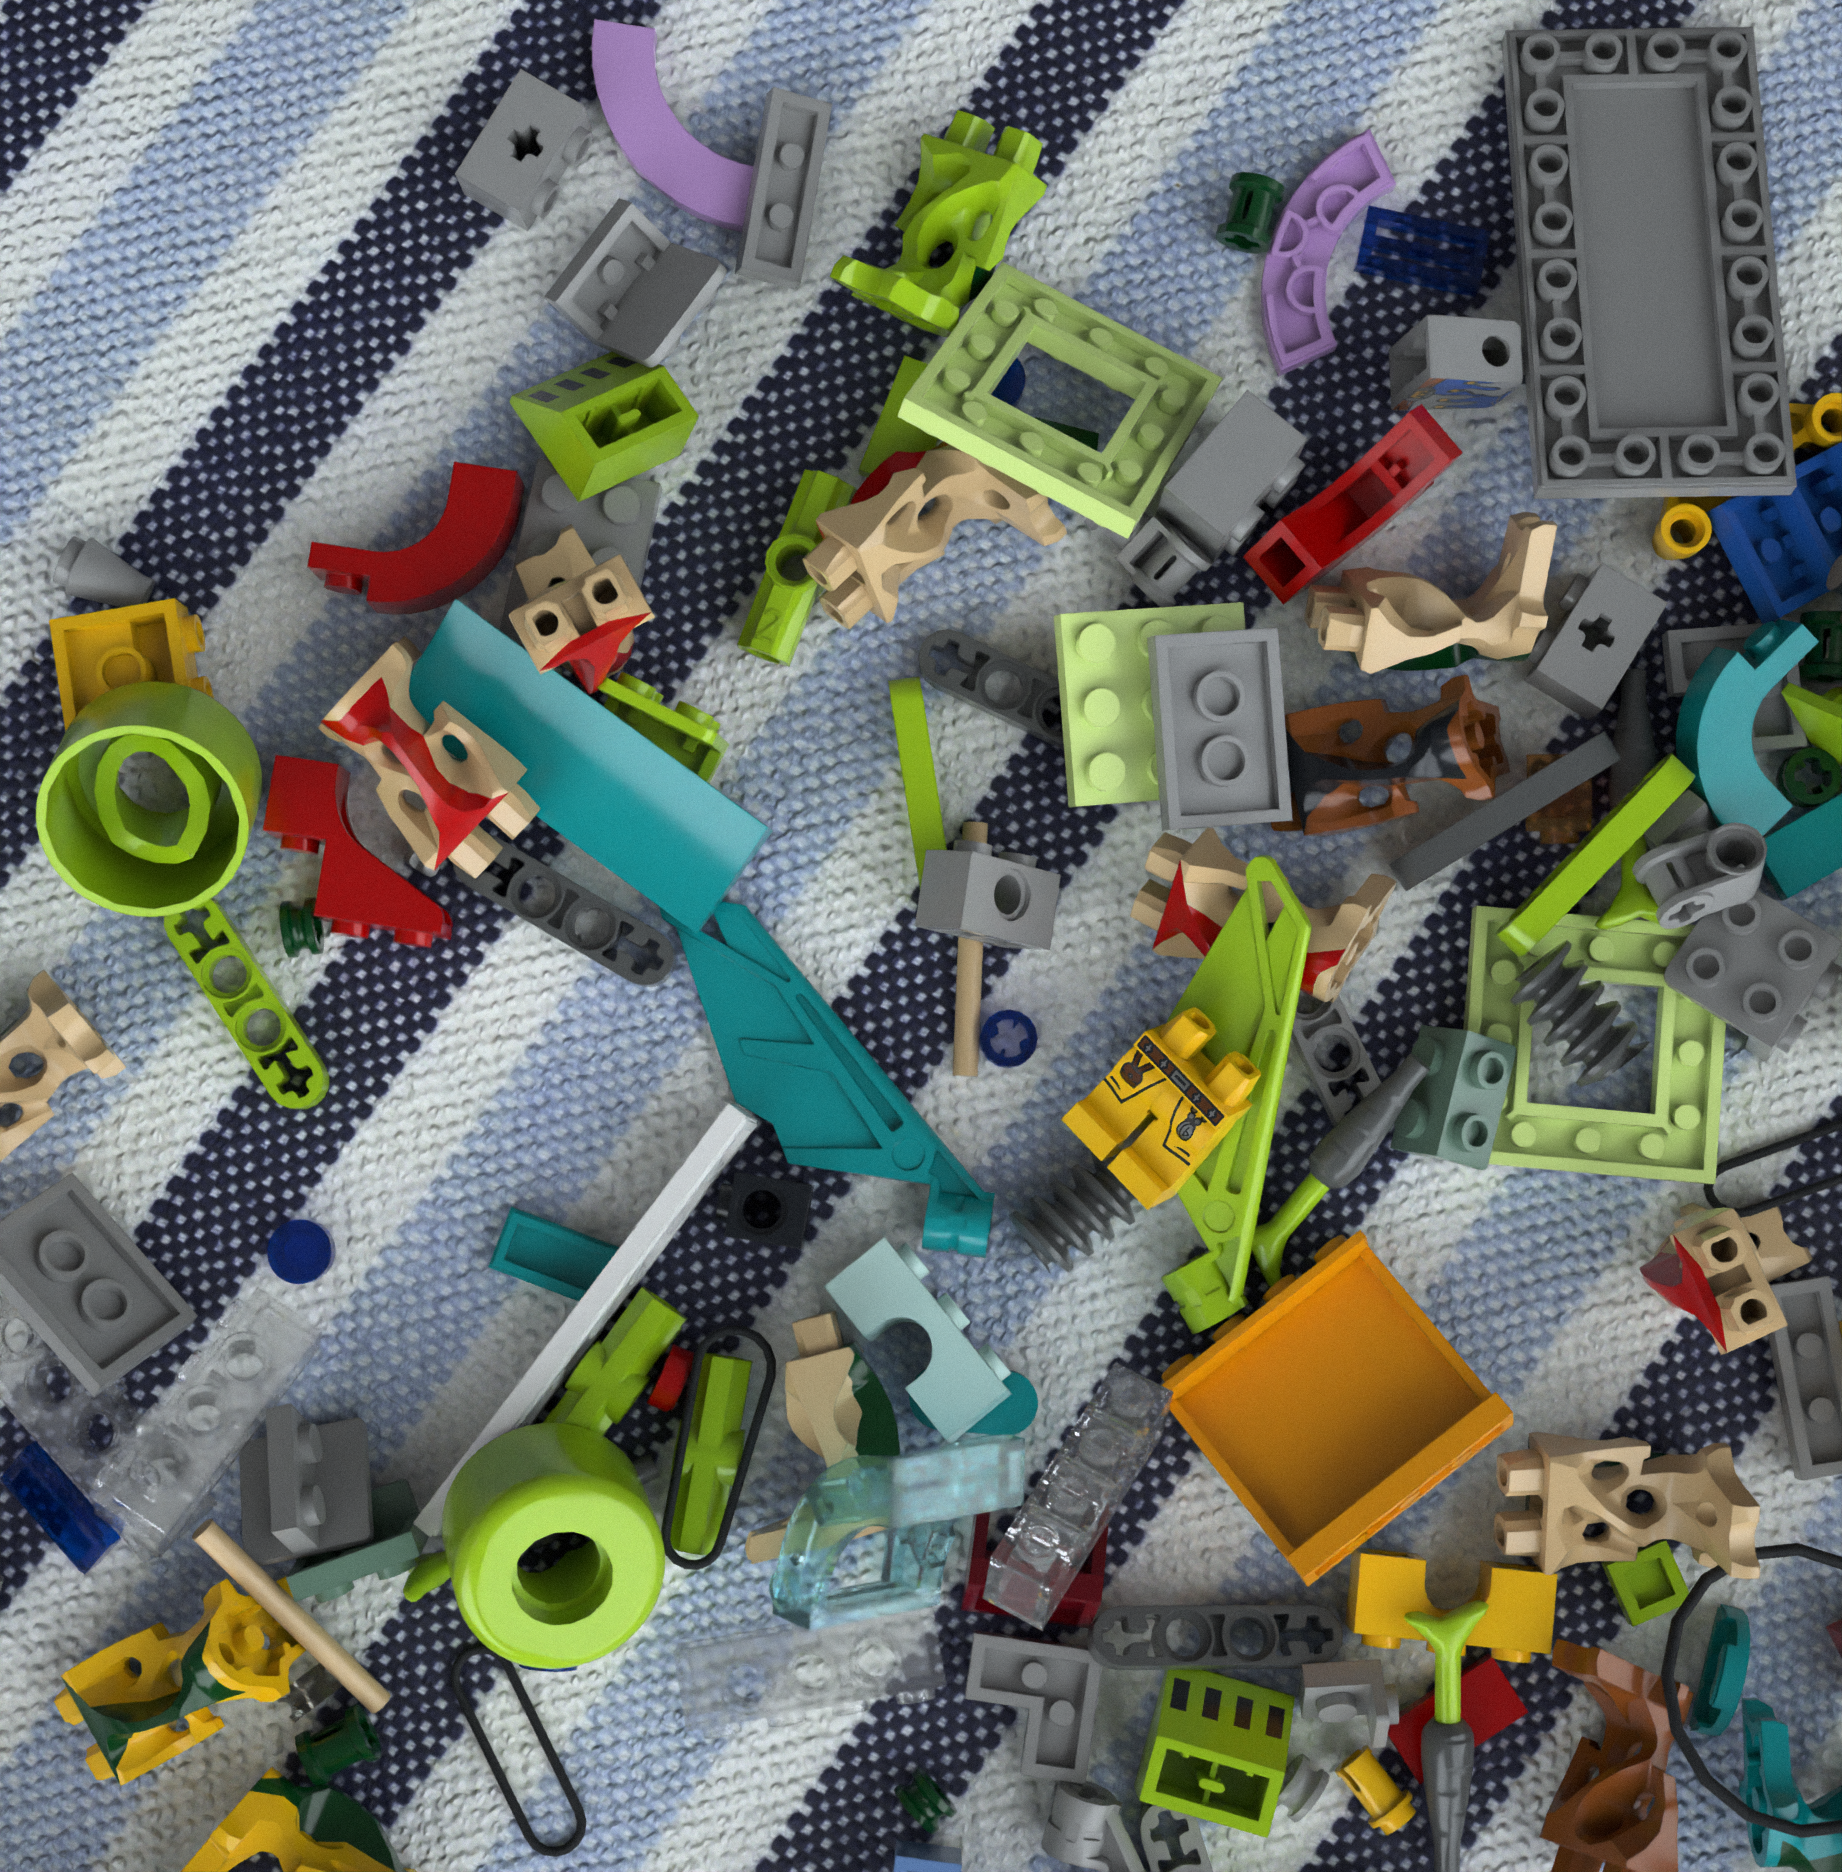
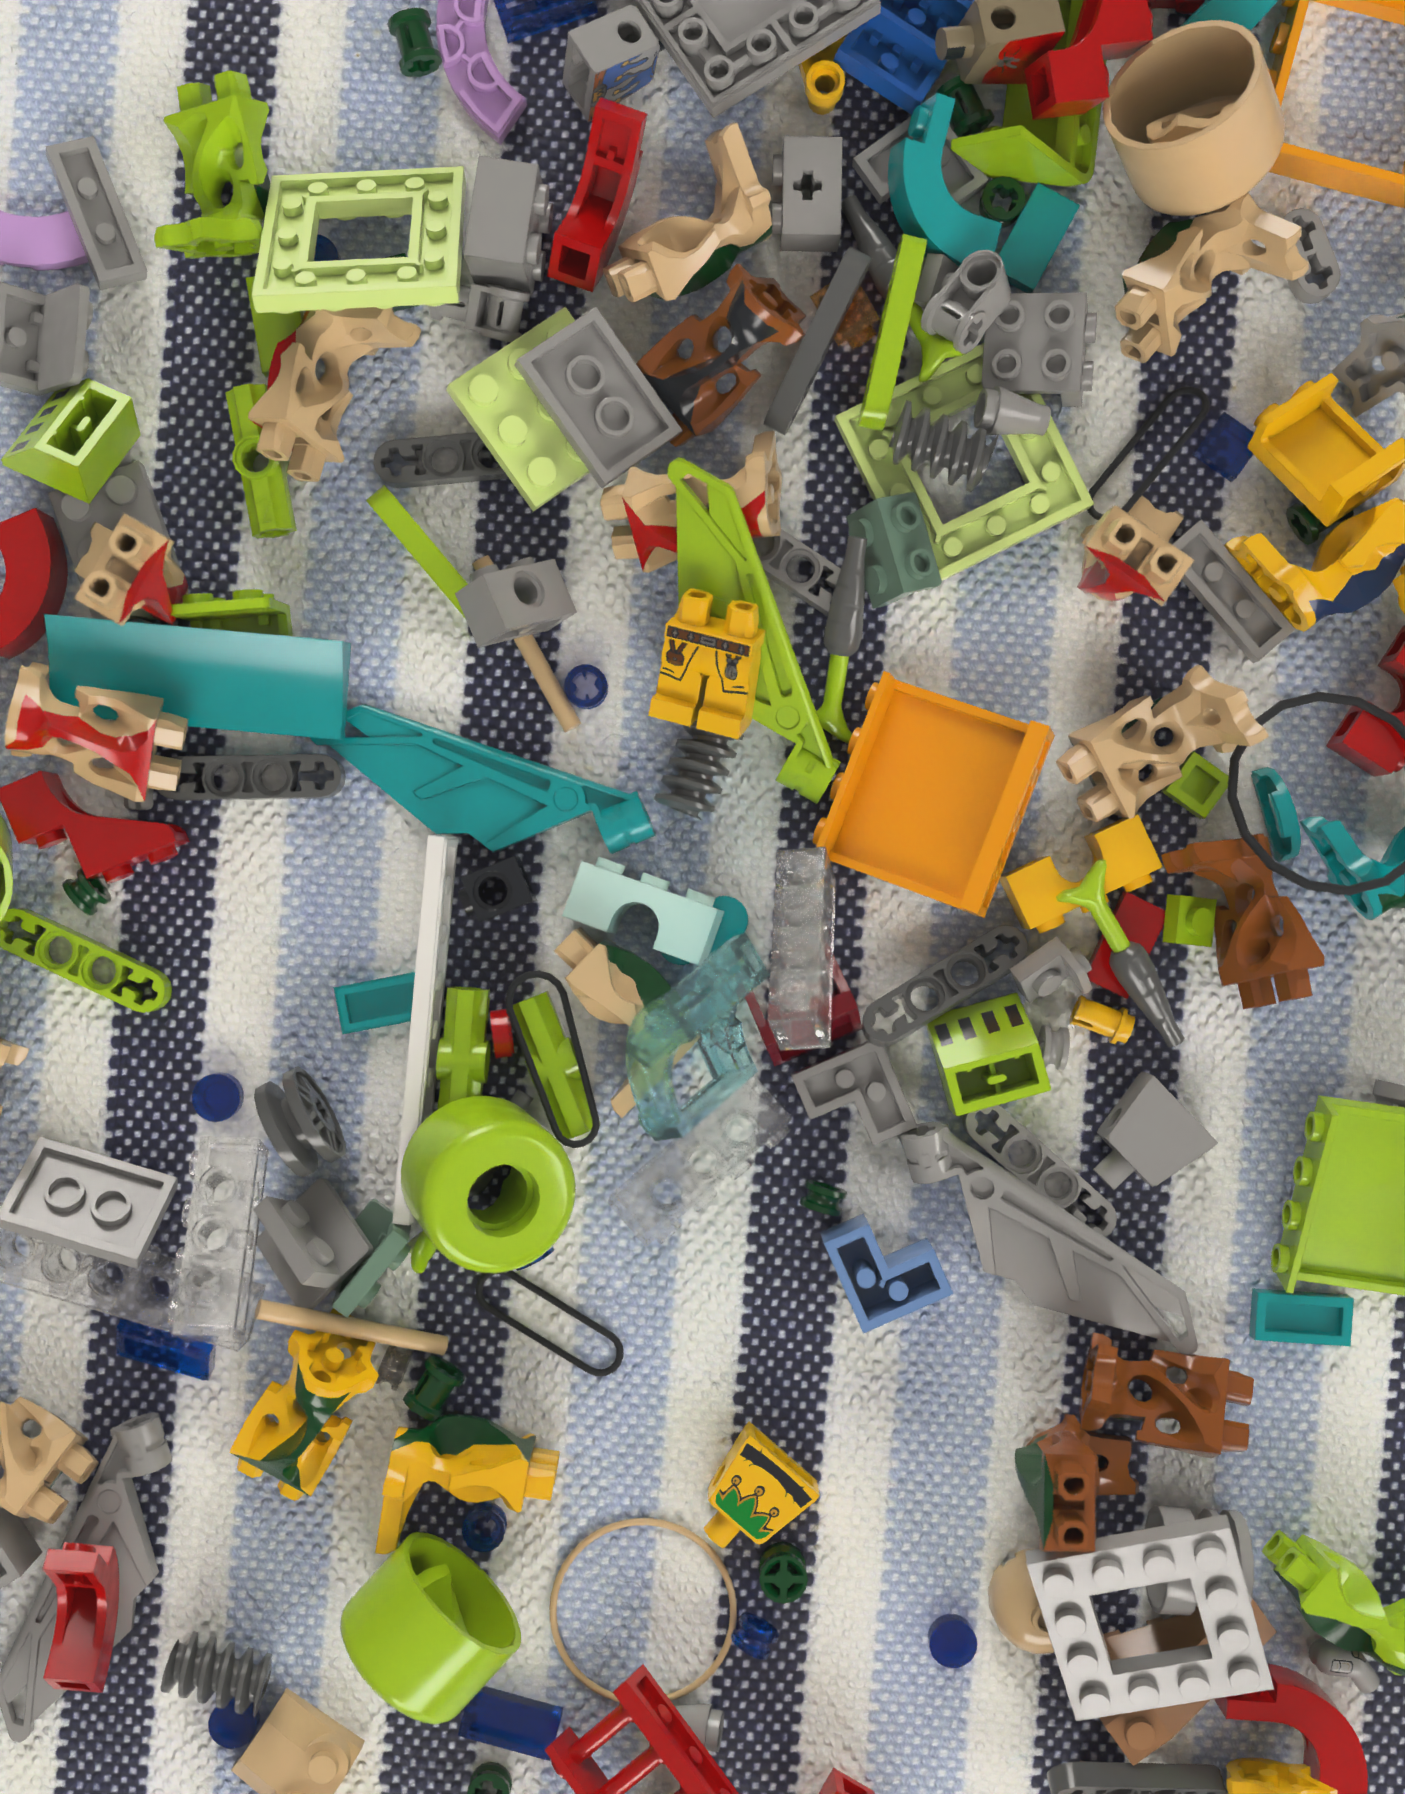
camera: 30 degrees left, 5 degrees up
none -> dark grey wheel [254,1066,346,1178]
none -> light grey cone [974,385,1051,436]
none -> lime plate [1162,894,1217,947]

